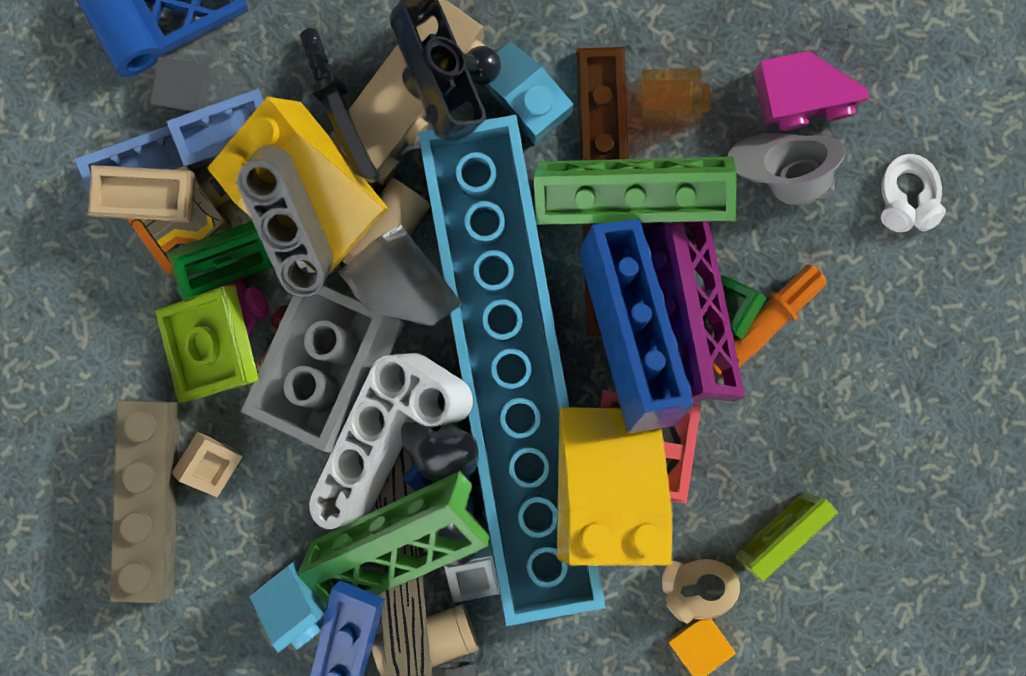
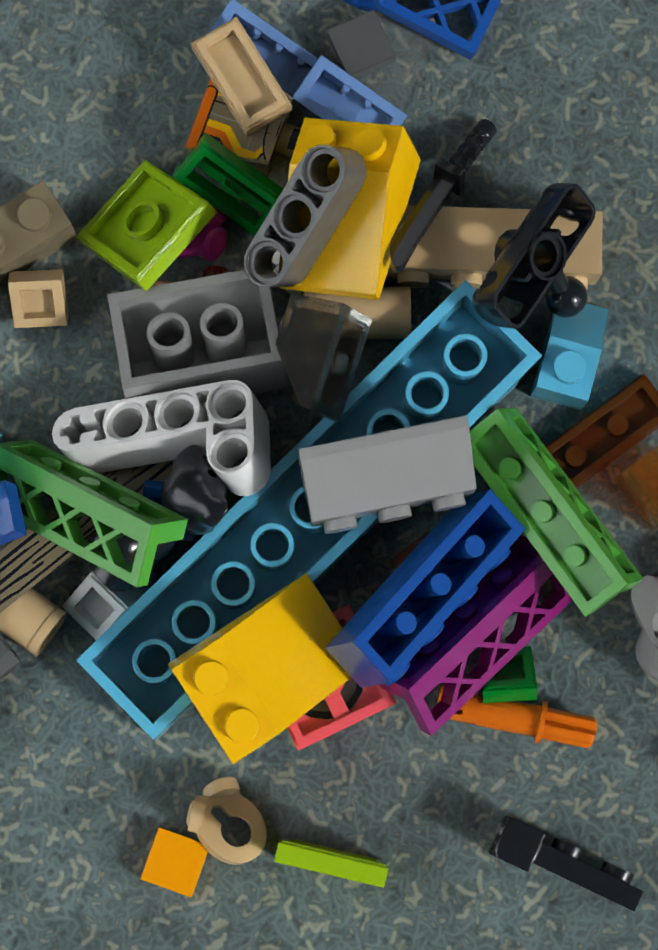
camera: 50 degrees right, 5 degrees down
none -> light grey slope [299,415,477,534]
none -> black plate [489,815,644,912]

